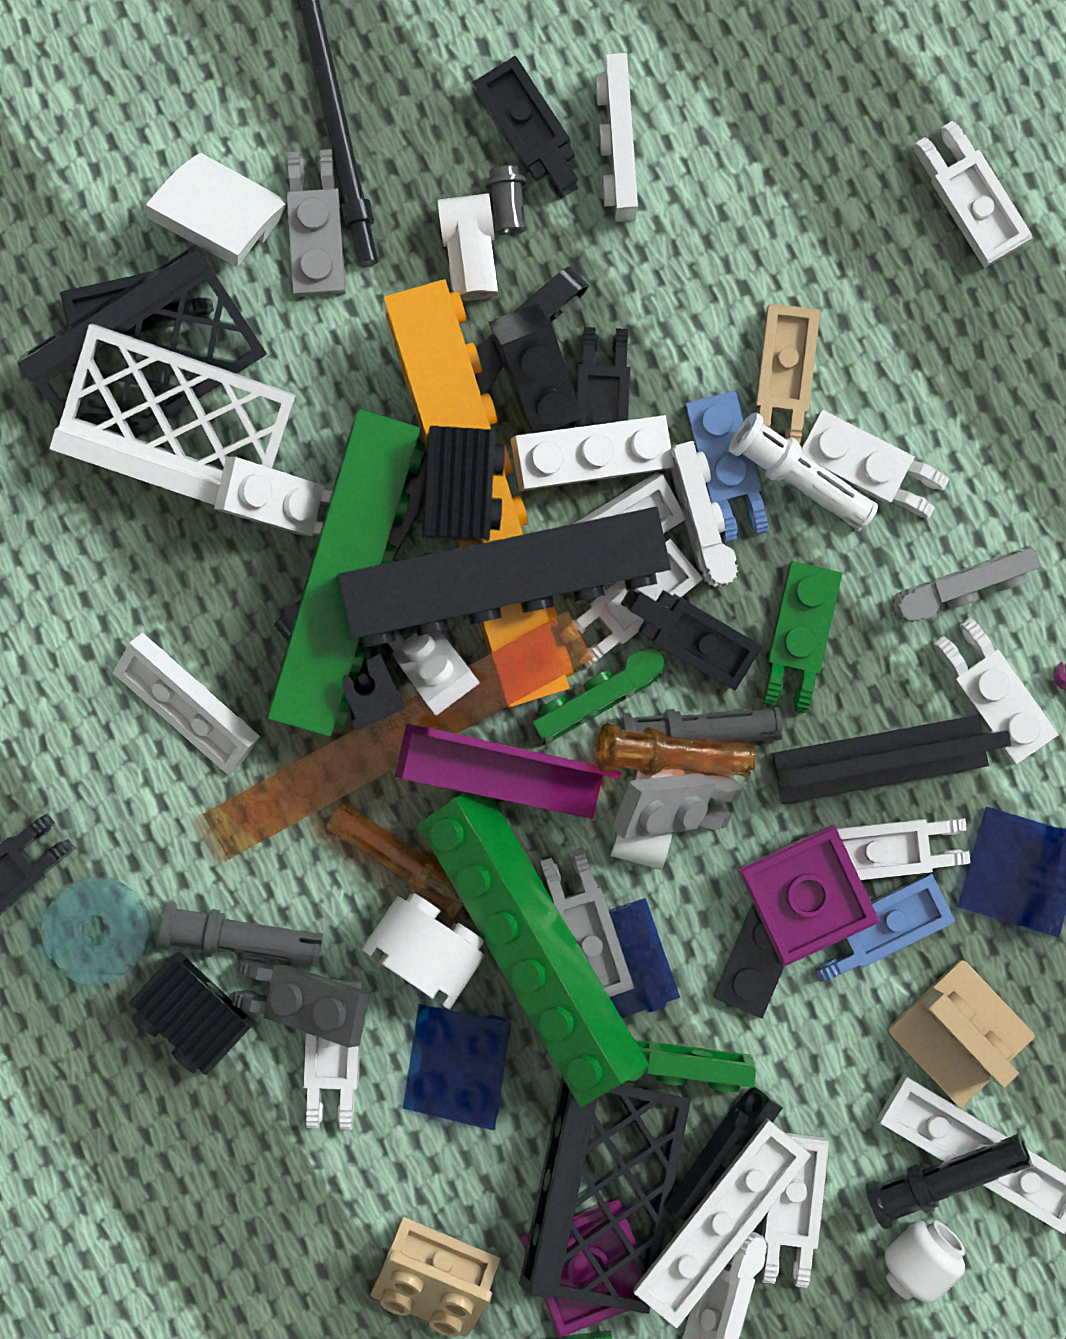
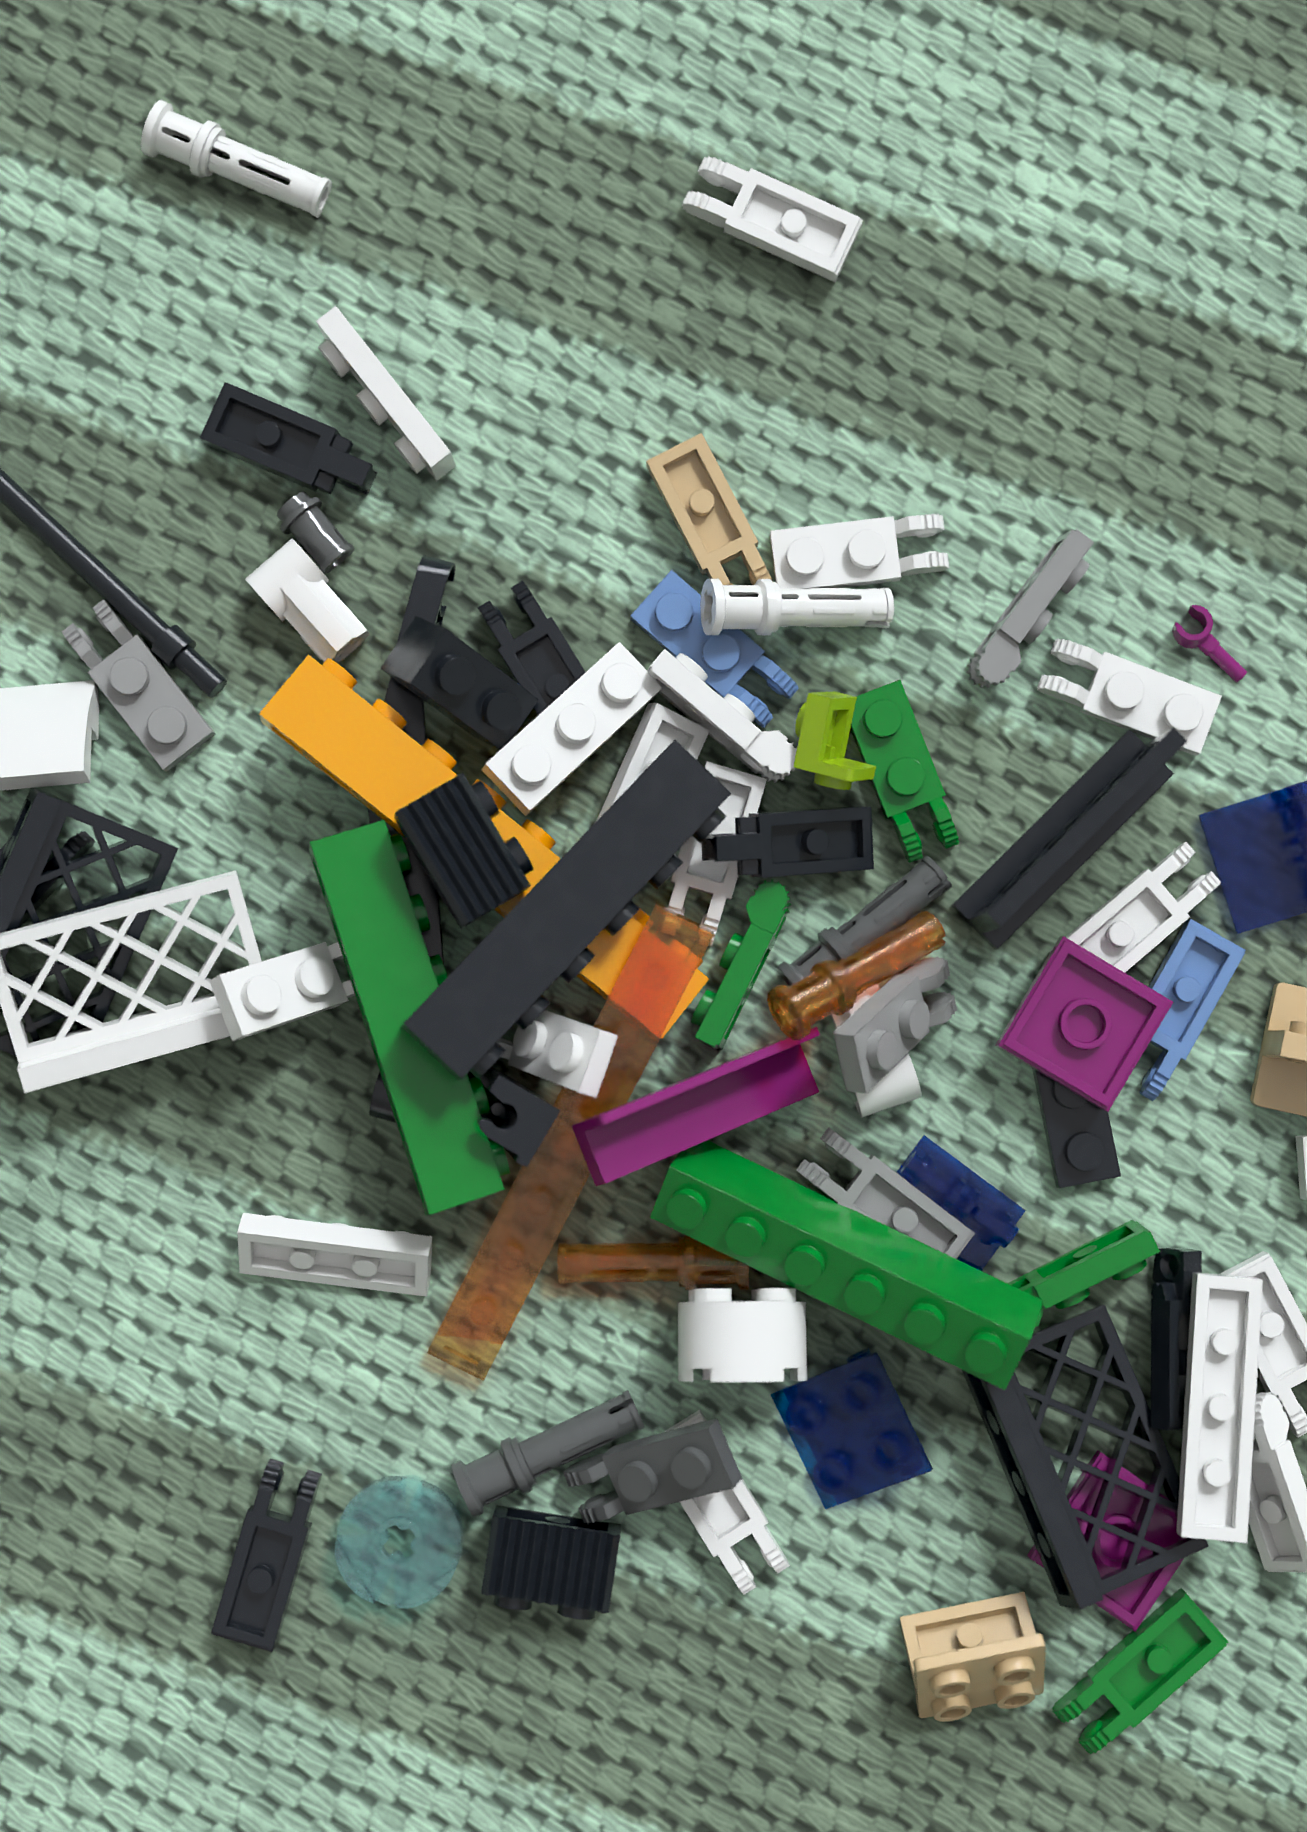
camera: 30 degrees left, 0 degrees up
none -> lime bracket [793,691,876,790]

